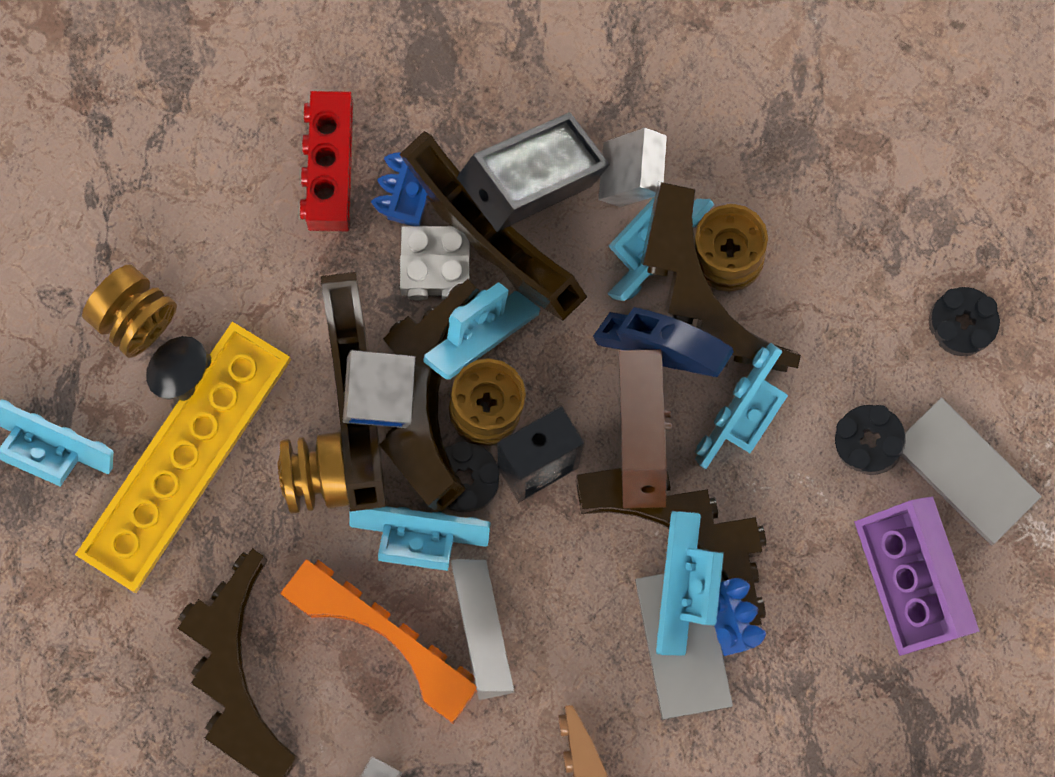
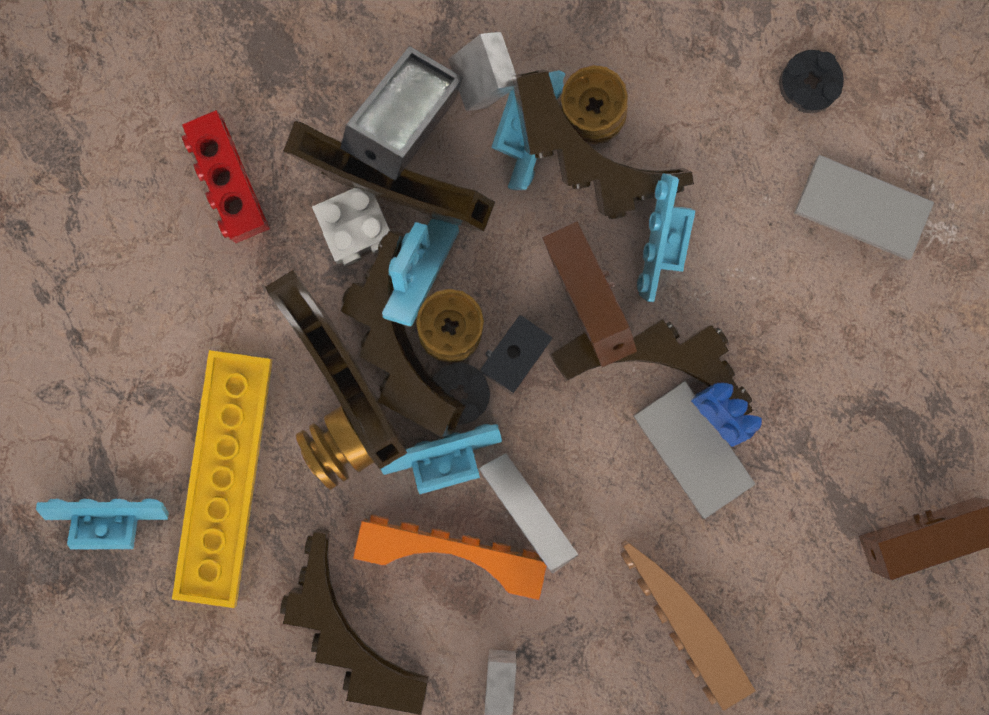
camera: 20 degrees left, 10 degrees up
pearl gold wheel [82,264,177,358] -> none
black dish [146,336,211,401] -> none
flat silver piece [343,350,415,428] -> none
blue plate [371,152,428,226] -> none
dark blue slope [593,307,734,378] -> none
medium azure bracket [656,511,723,655] -> none
black plate [835,405,906,475] -> none
medium lavender slope [855,496,979,656] -> none

